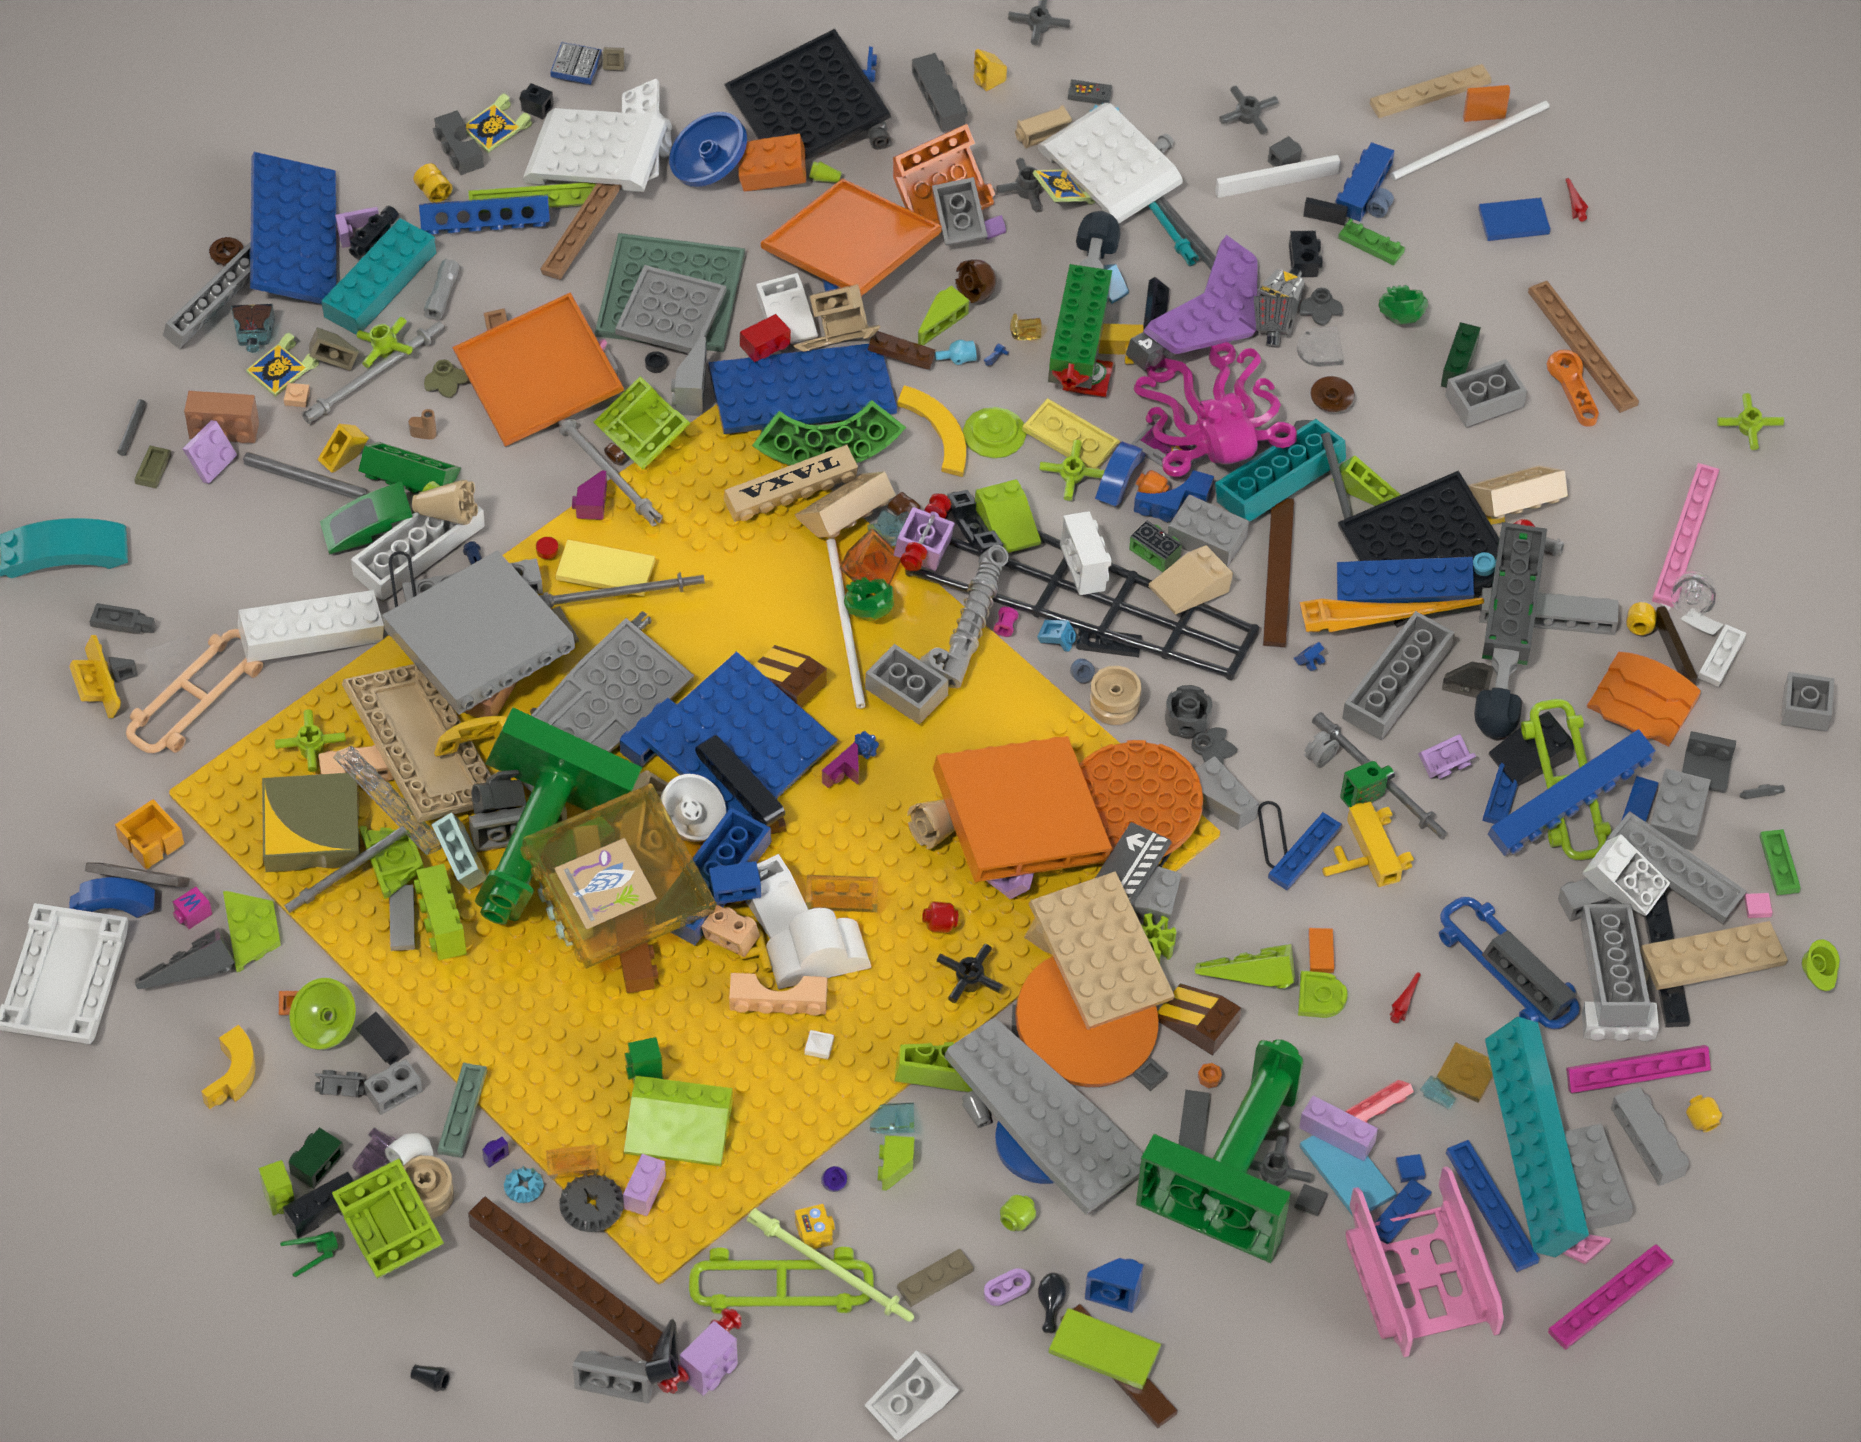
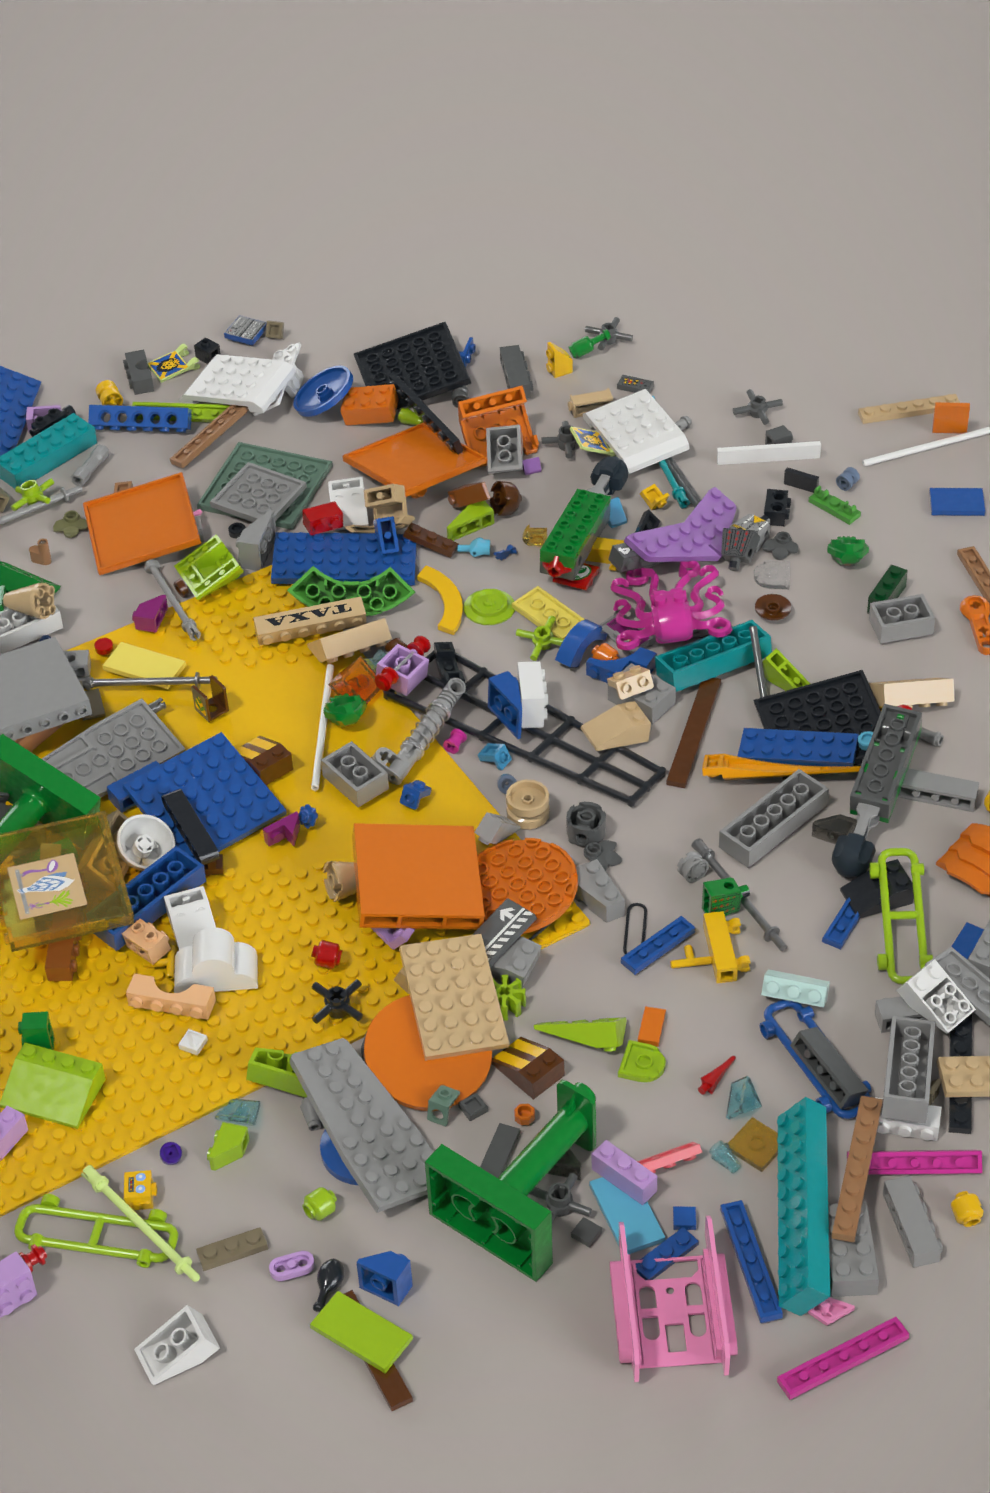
camera: 15 degrees right, 10 degrees down
blue brick [709,861,761,905] -> none
clear yellow brick [806,875,878,912] -> none
lime slope [975,479,1041,553] -> none
black plate [1076,630,1142,658] -> none
brick [1129,520,1182,572] -> none
blue tile [1294,642,1325,671] -> none
blue brick [1335,142,1395,222] -> none
lavender bracket [1418,734,1476,779] -> none
blue brick [1487,729,1656,856] -> none
none -> reddish brown piece [191,675,229,722]
none -> blue slope [373,516,399,554]
none -> black plate [388,372,463,454]
none -> blue bracket [400,780,432,810]
none -> sand green bracket [427,1085,460,1126]
none -> dark orange slope [448,482,491,508]
none -> light grey slope [474,812,521,845]
none -> blue slope [488,671,522,739]
none -> green piece [568,329,611,358]
none -> tan bracket [607,665,654,700]
none -> yellow bracket [640,484,670,510]
none -> clear light blue slope [726,1076,762,1119]
none -> light aqua brick [761,969,830,1008]
none -> medium nougat plate [832,1096,883,1243]

